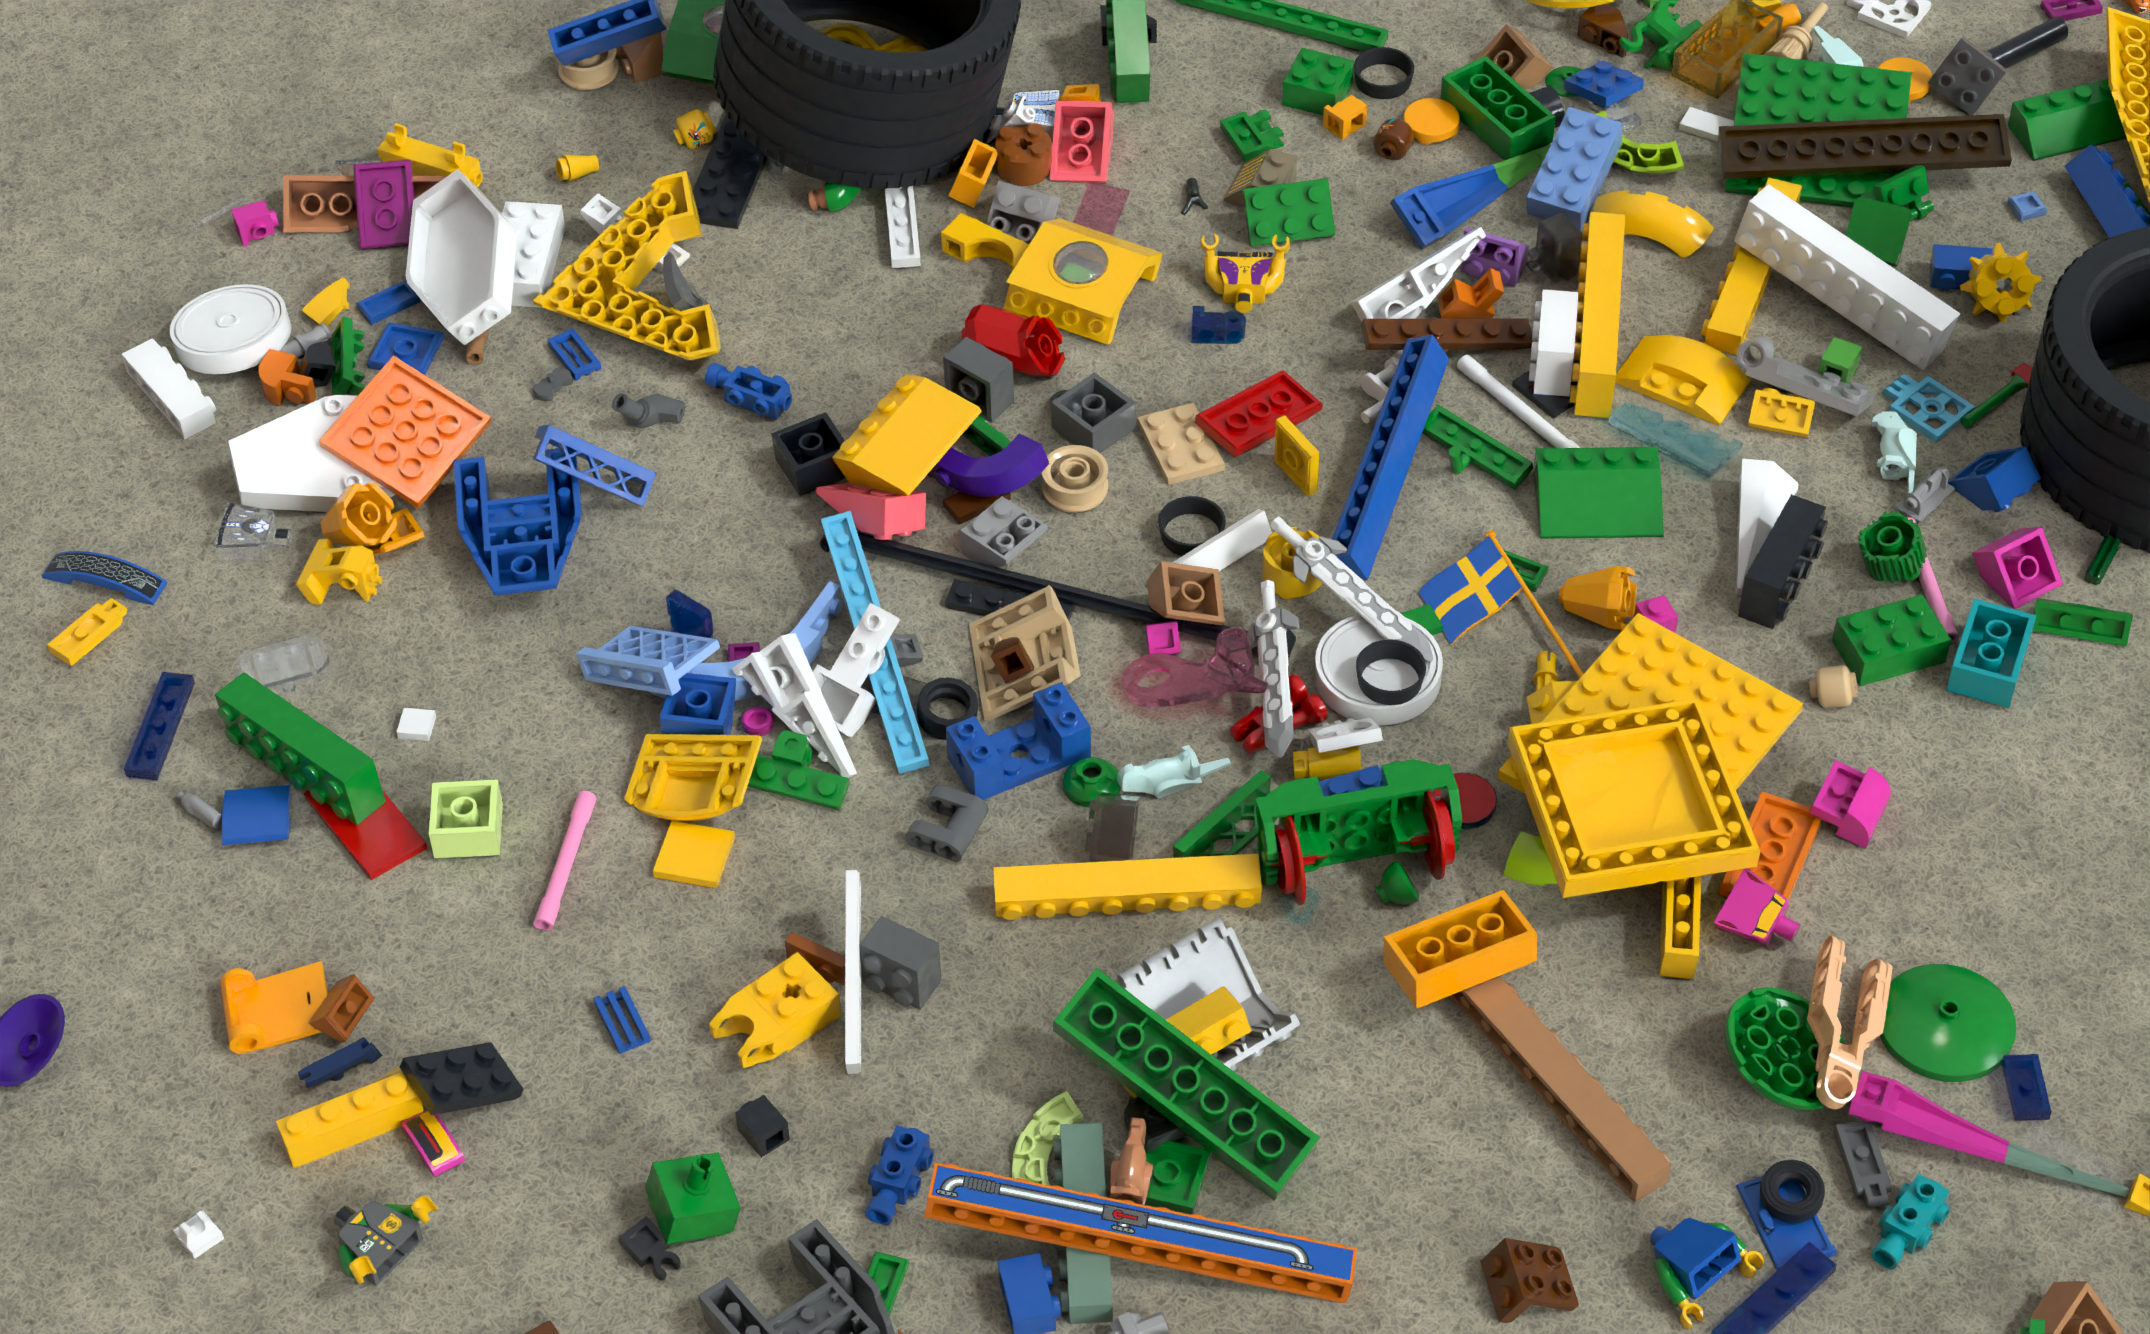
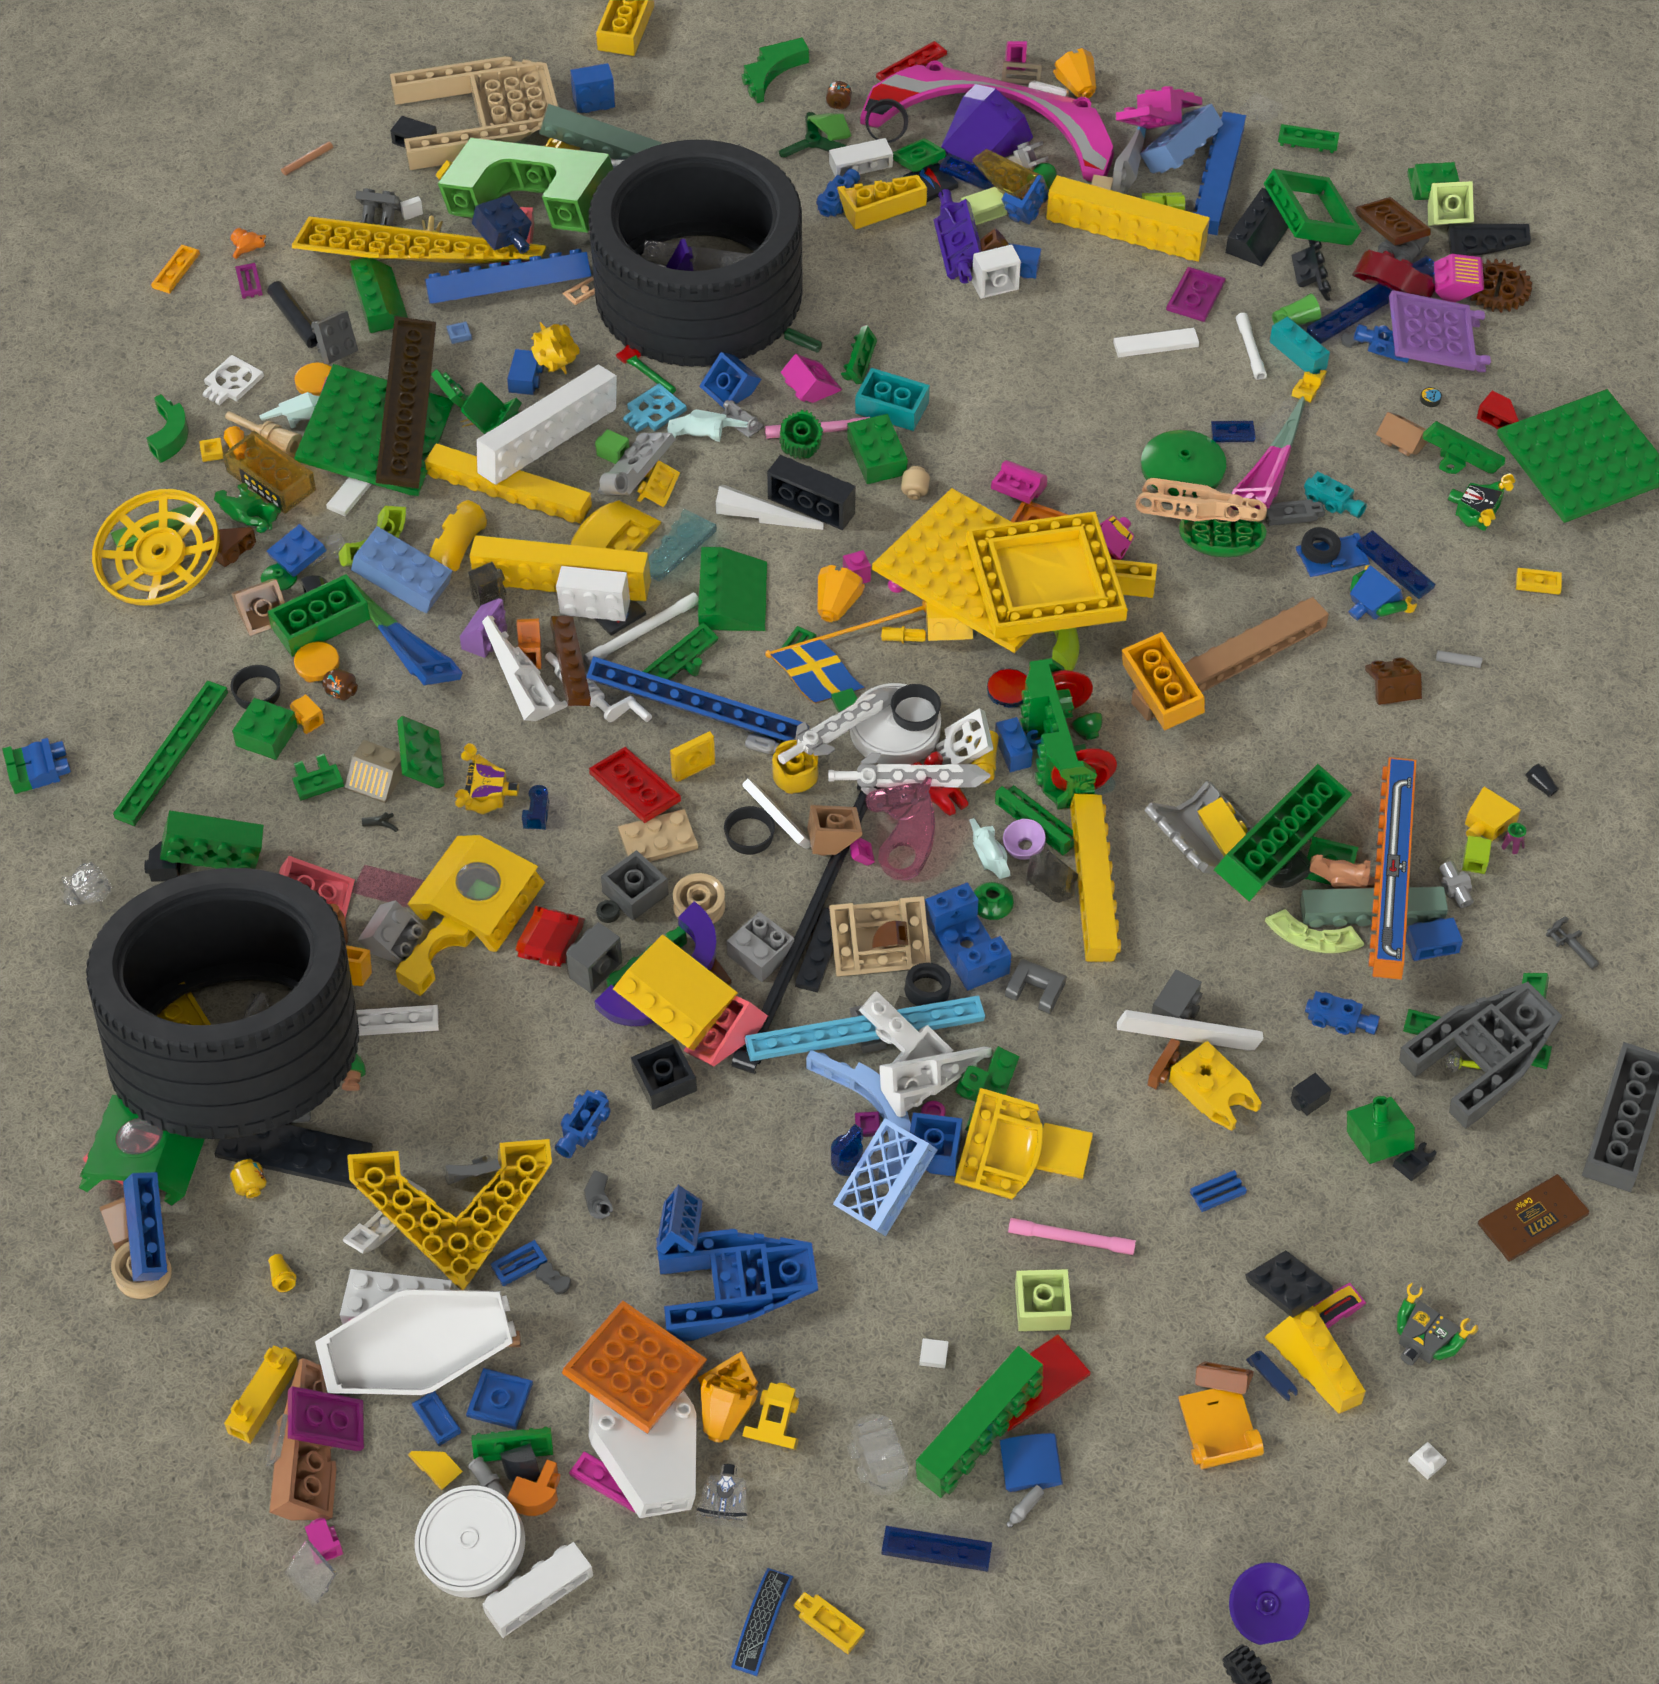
camera: 90 degrees left, 5 degrees up
none -> lavender piece [1003,819,1046,860]

